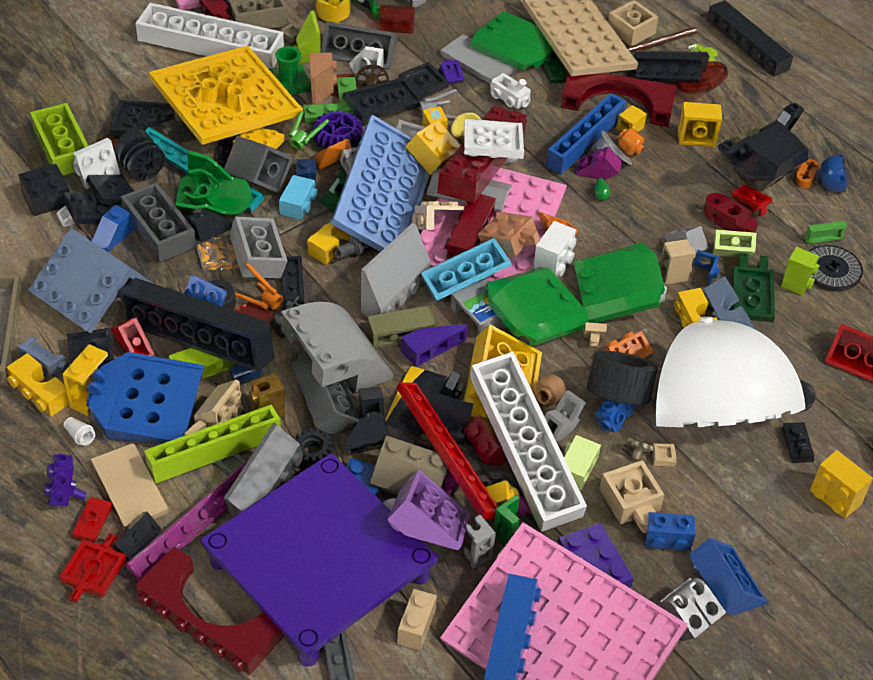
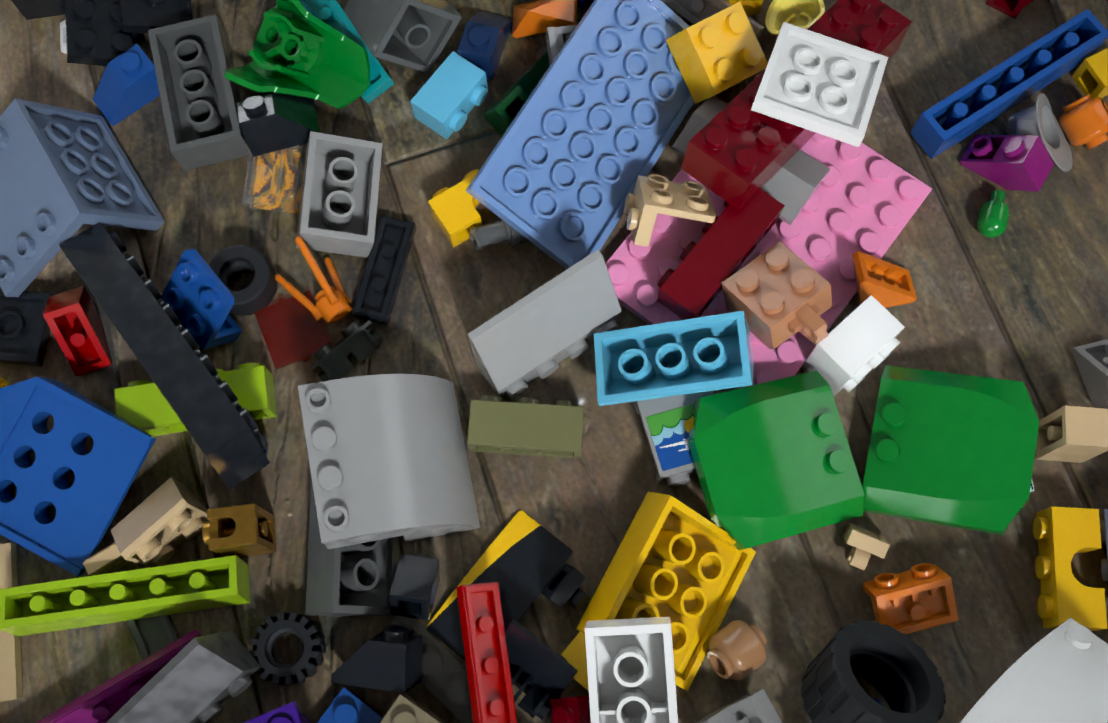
camera: 25 degrees right, 25 degrees up
dark purple slope [401,324,468,367] -> none

